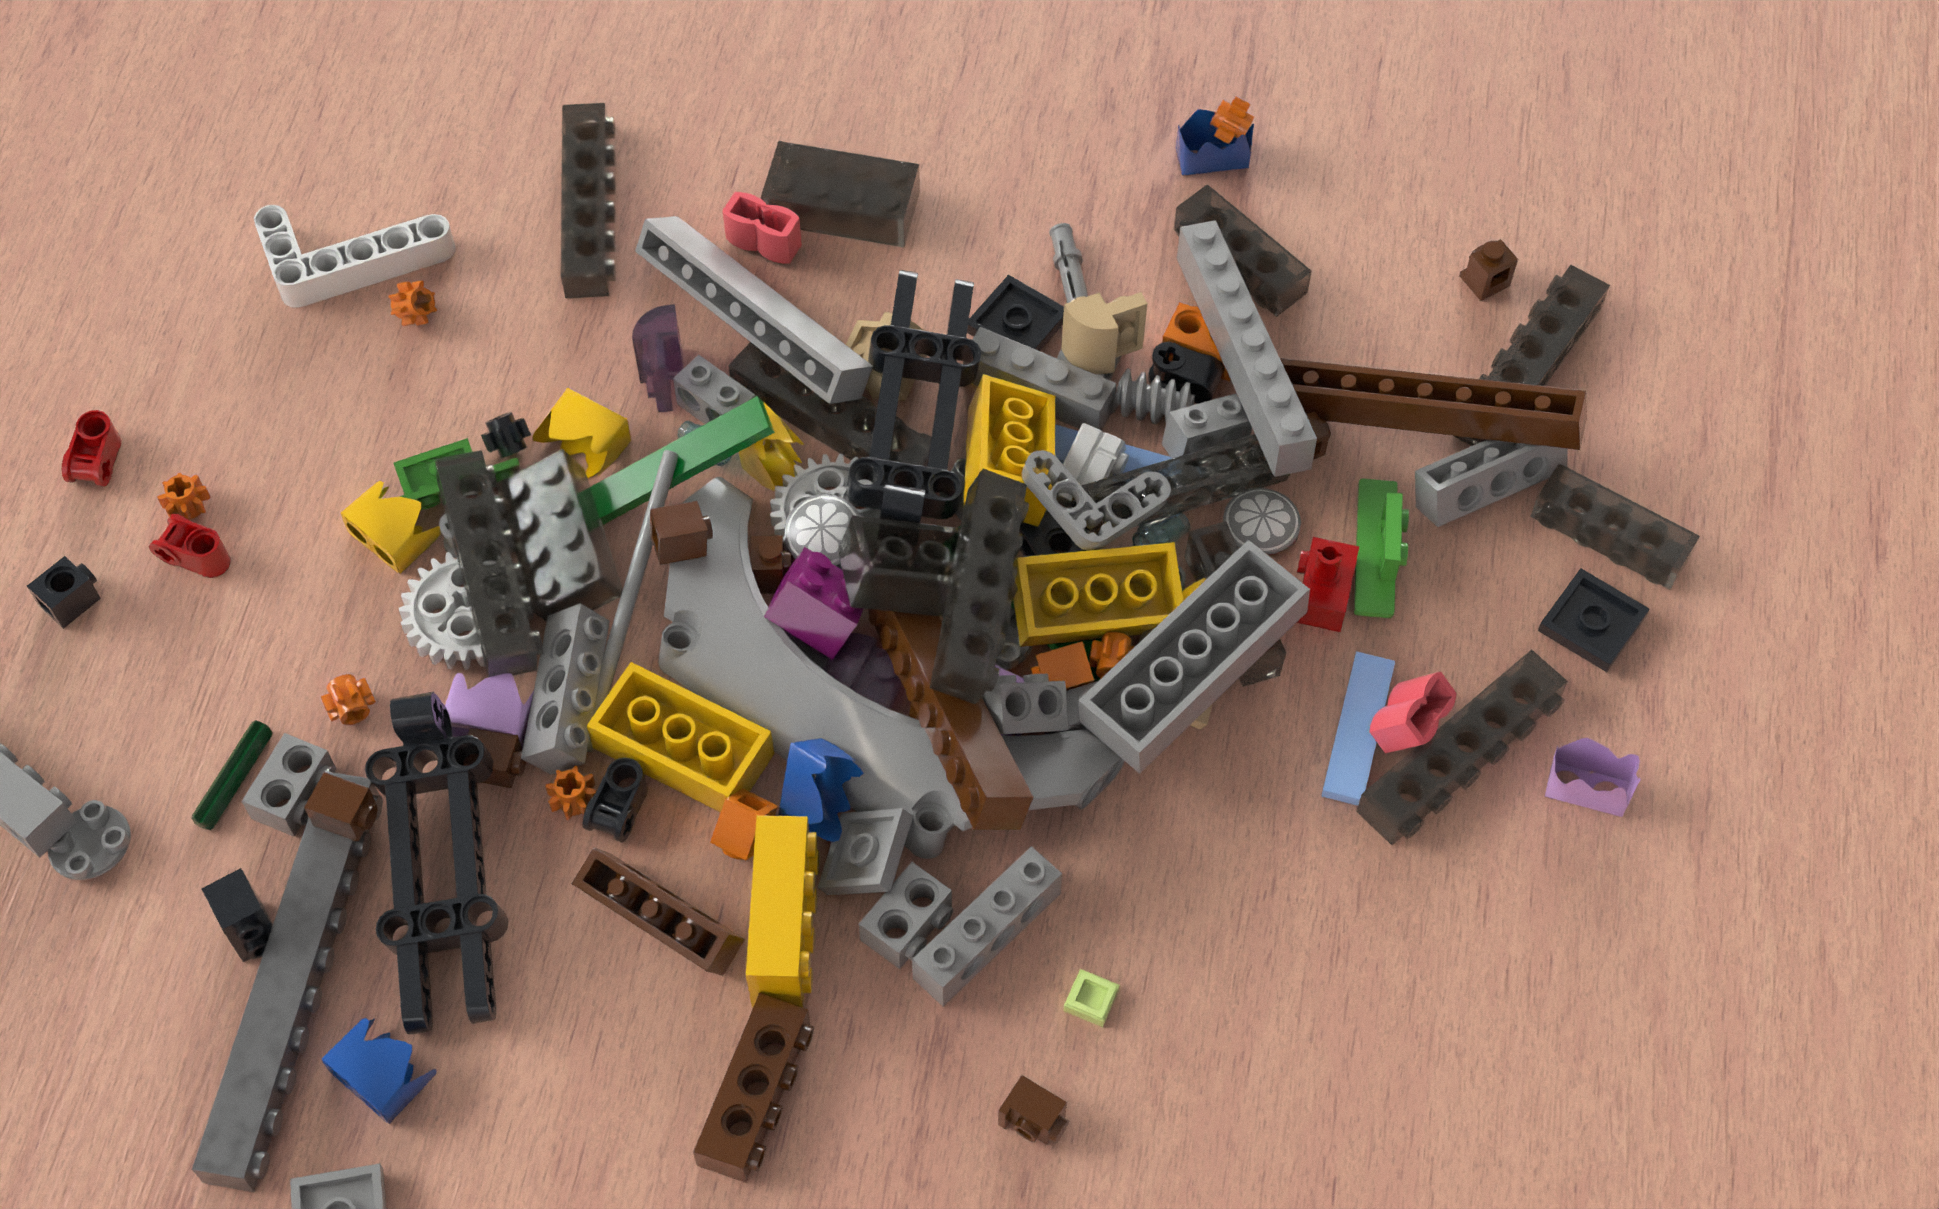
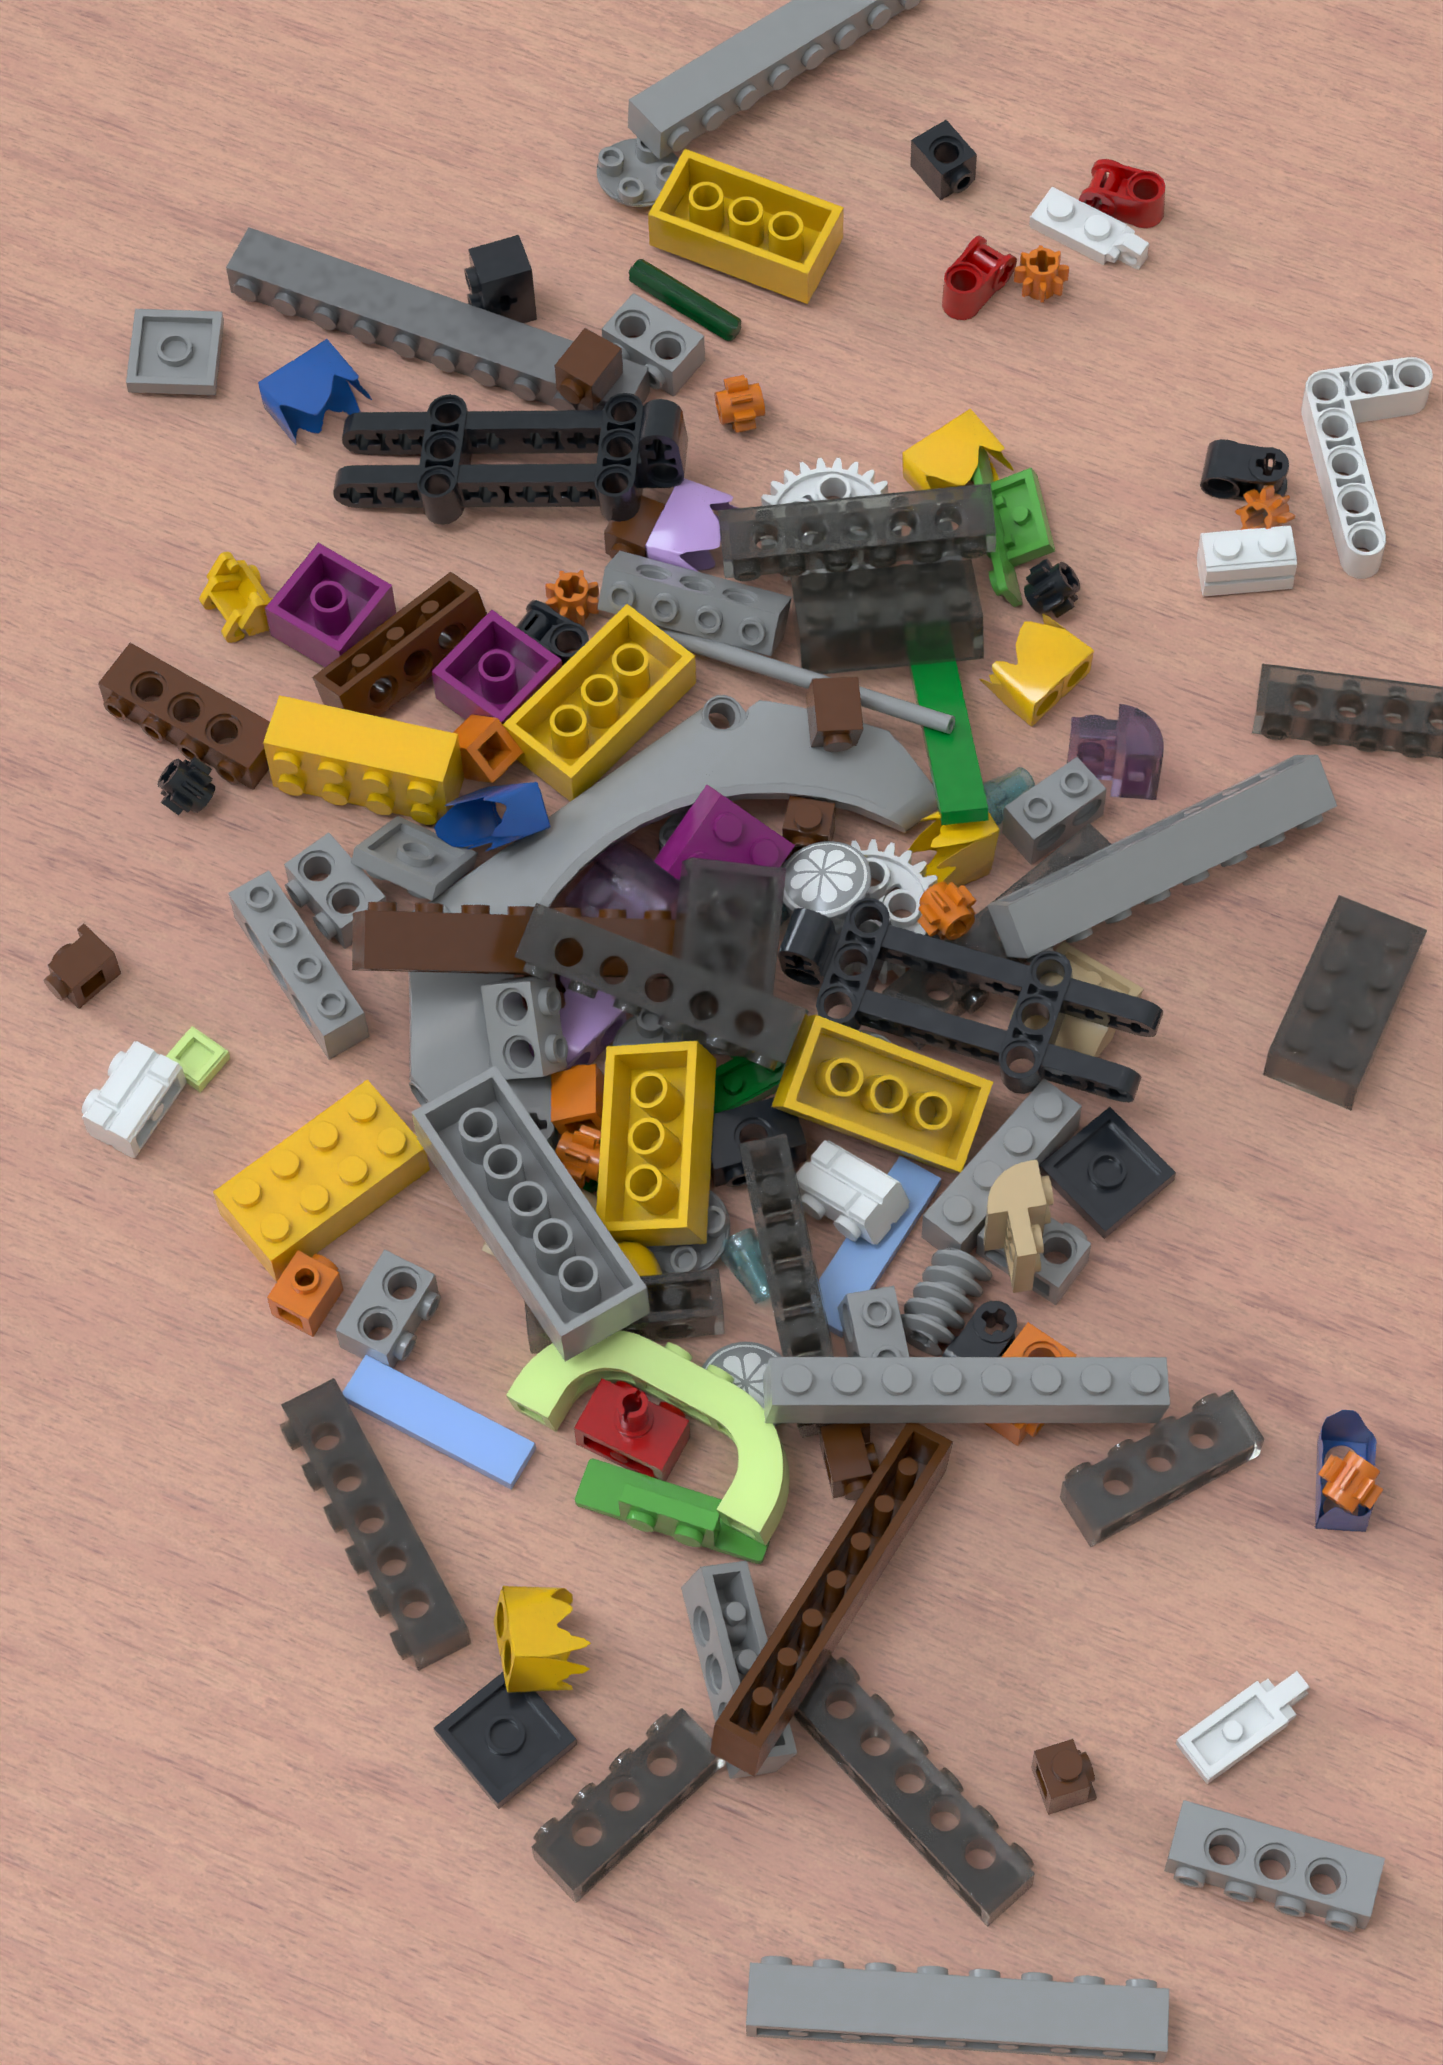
camera: 105 degrees right, 5 degrees up
coral brick [722,192,802,264] -> none
light grey beam [1022,451,1171,551] -> none
light grey pin [1049,223,1088,303] -> none
coral brick [1369,672,1457,753] -> none
lavender piece [1545,738,1641,817] -> none
none -> white brick [82,1041,187,1158]
none -> black gear [158,756,215,816]
none -> yellow piece [199,552,273,643]
none -> yellow brick [213,1079,430,1282]
none -> magenta brick [265,542,397,667]
none -> orange brick [267,1250,344,1337]
none -> light grey brick [336,1249,441,1368]
none -> magenta brick [432,610,562,724]
none -> yellow piece [493,1586,591,1692]
none -> yellowish green arch [506,1330,790,1546]
none -> yellow brick [648,149,844,304]
none -> light grey brick [746,1956,1169,2063]
none -> orange gear [917,882,976,940]
none -> white hinge [1029,187,1149,270]
none -> light grey brick [1164,1800,1385,1932]
none -> white hinge [1176,1671,1310,1784]
none -> white brick [1197,526,1297,597]
none -> black piece [1200,439,1289,501]

